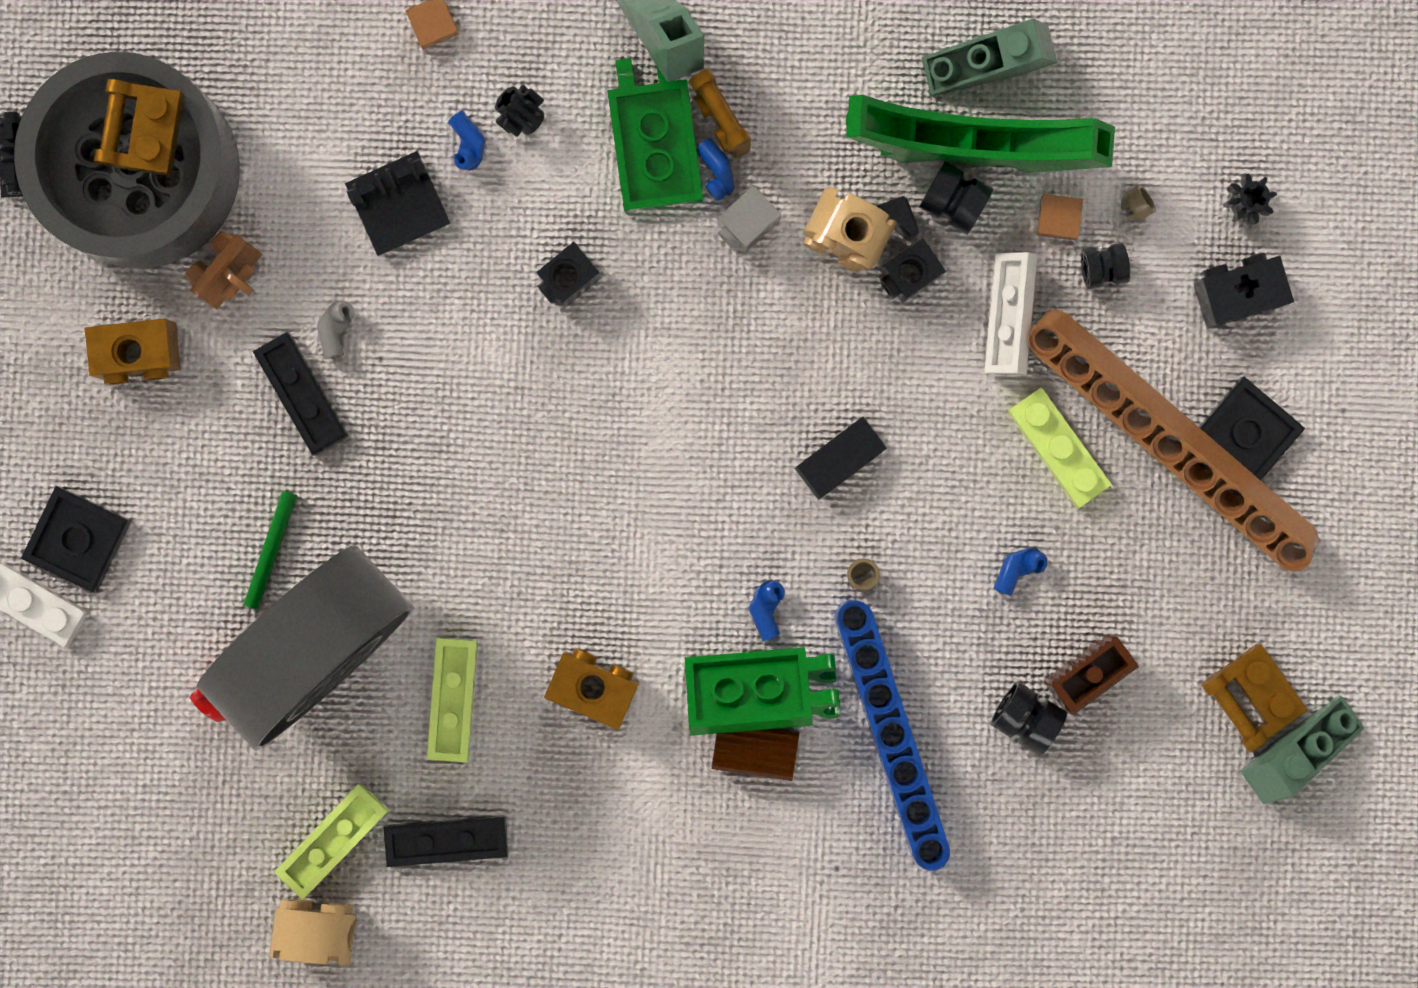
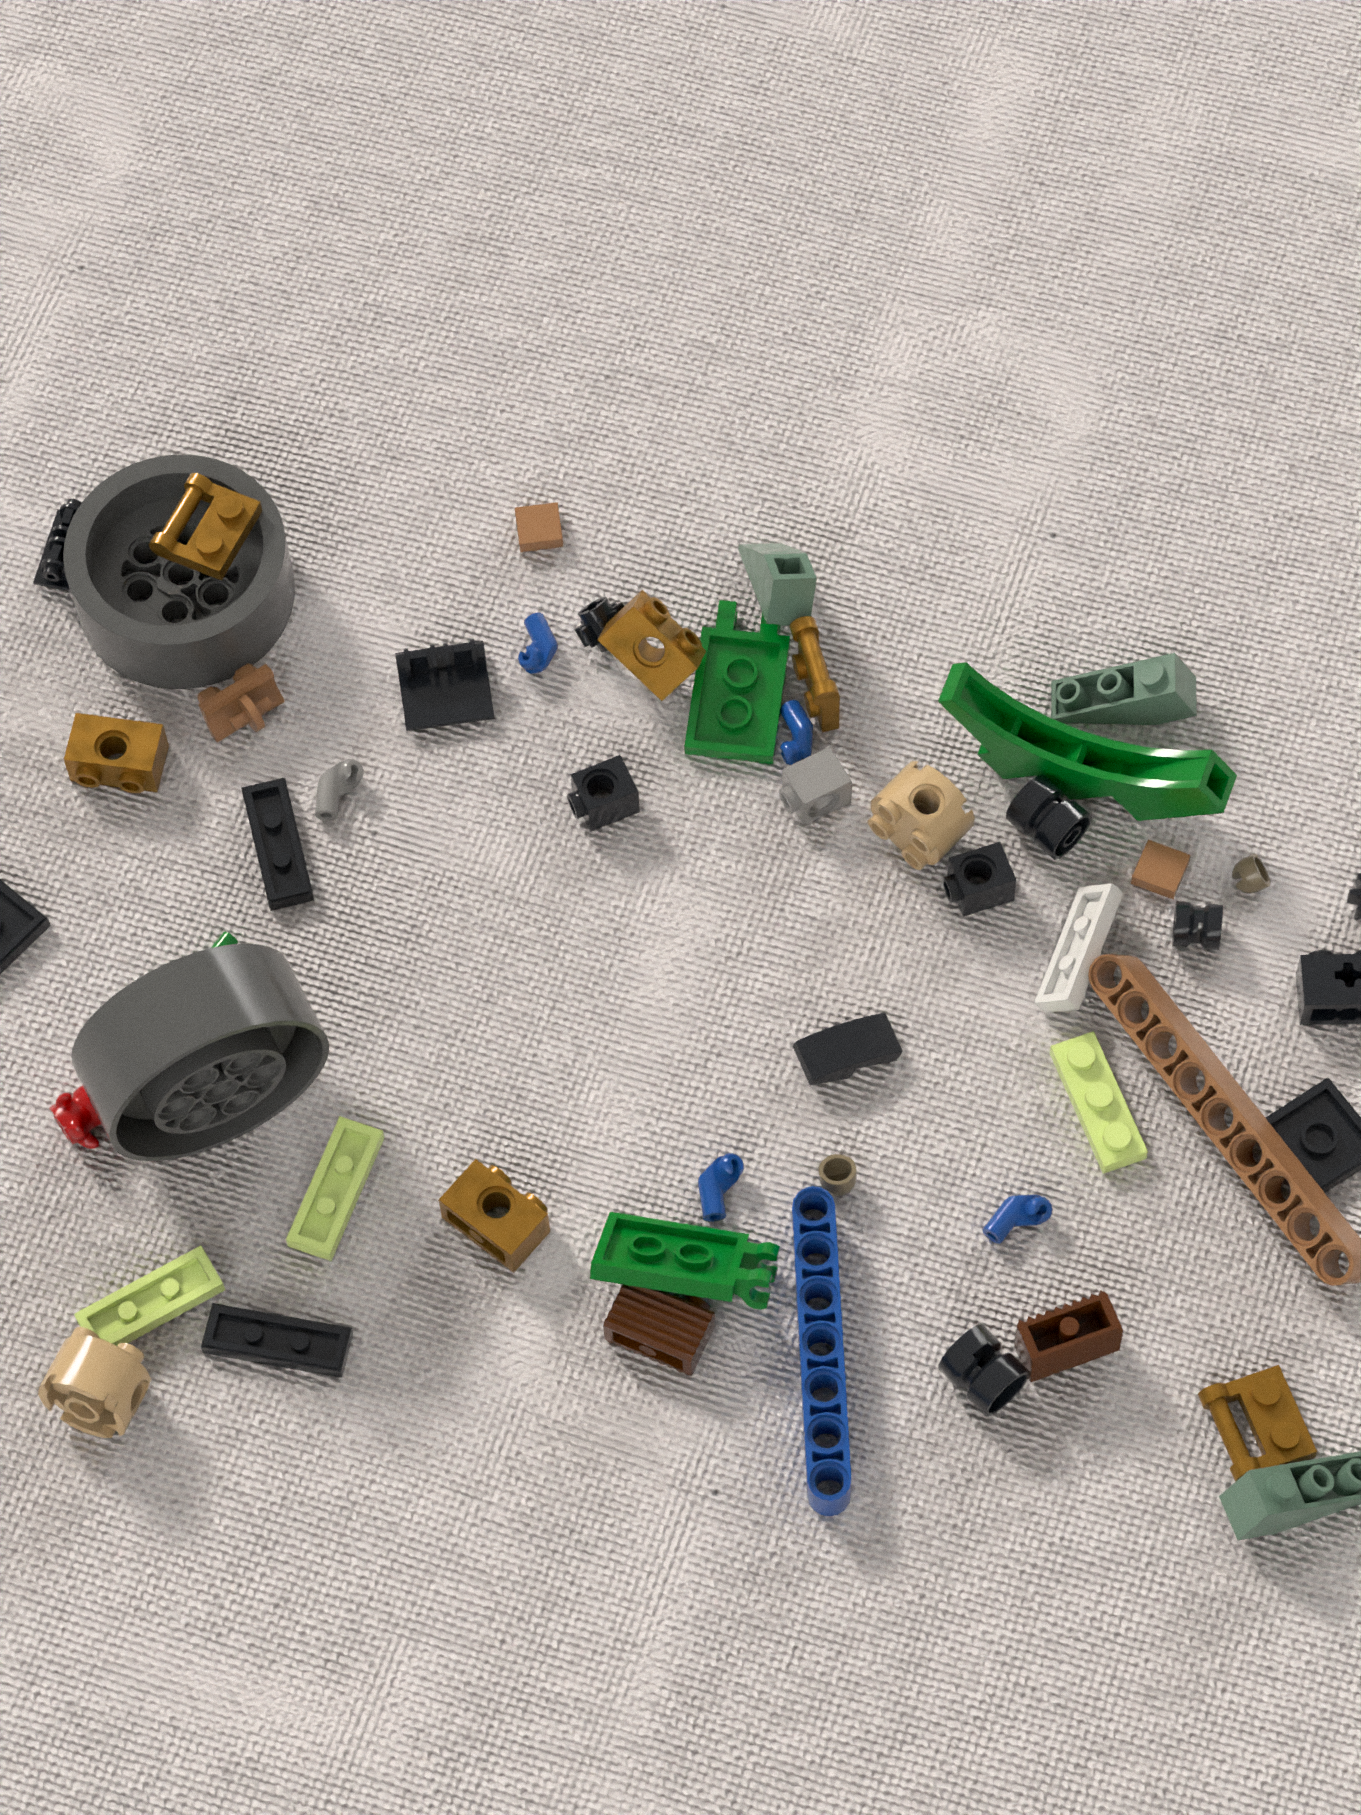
camera: 20 degrees right, 25 degrees down
black slope [877,196,919,242] -> none
none -> pearl gold brick [598,590,706,701]

